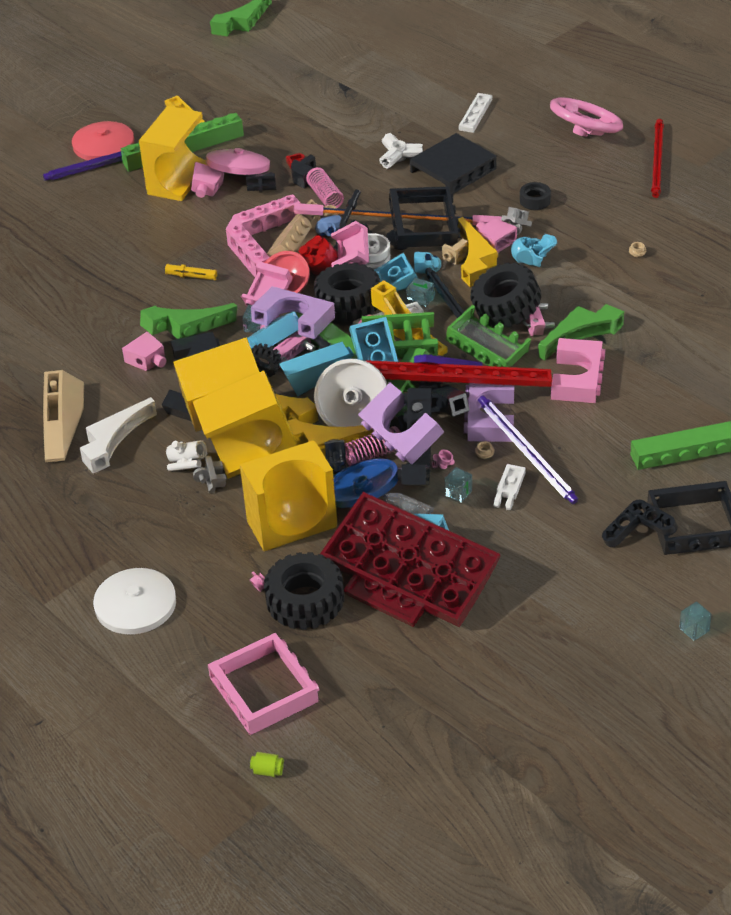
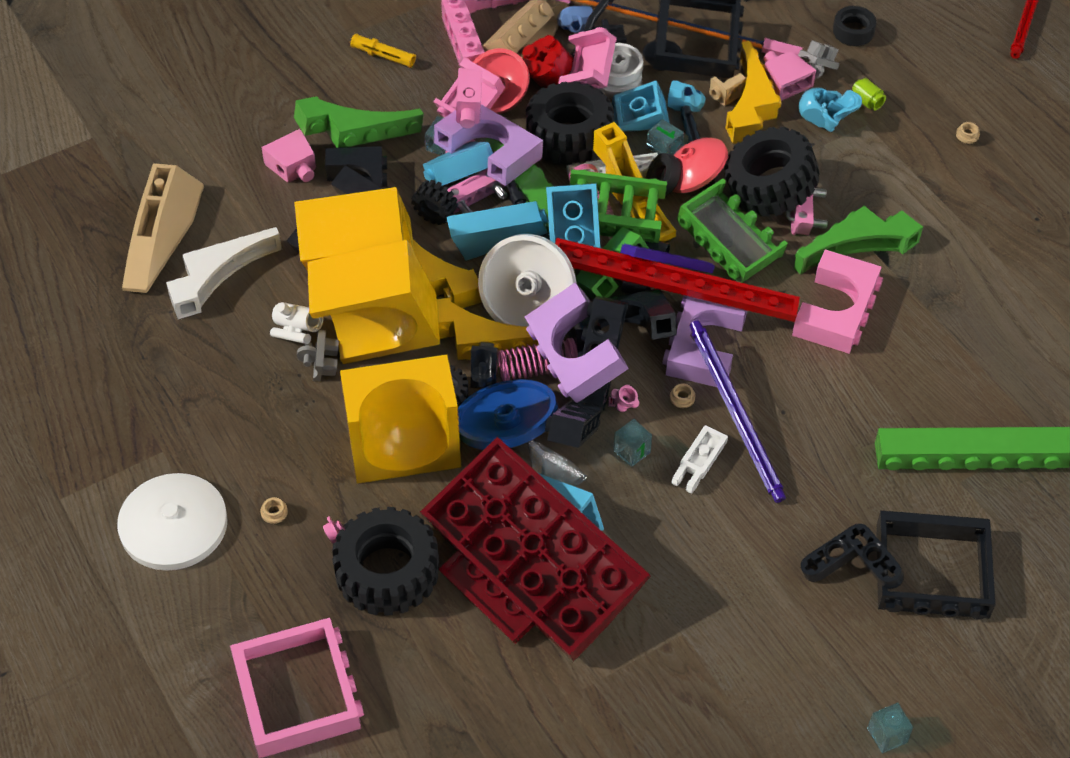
camera: 10 degrees right, 10 degrees up
none -> tan plate [260,497,288,524]
none -> bright pink torso [456,68,482,128]
none -> black tyre [646,153,681,196]
none -> coral dish [664,138,728,193]
none -> lime brick [852,78,886,110]

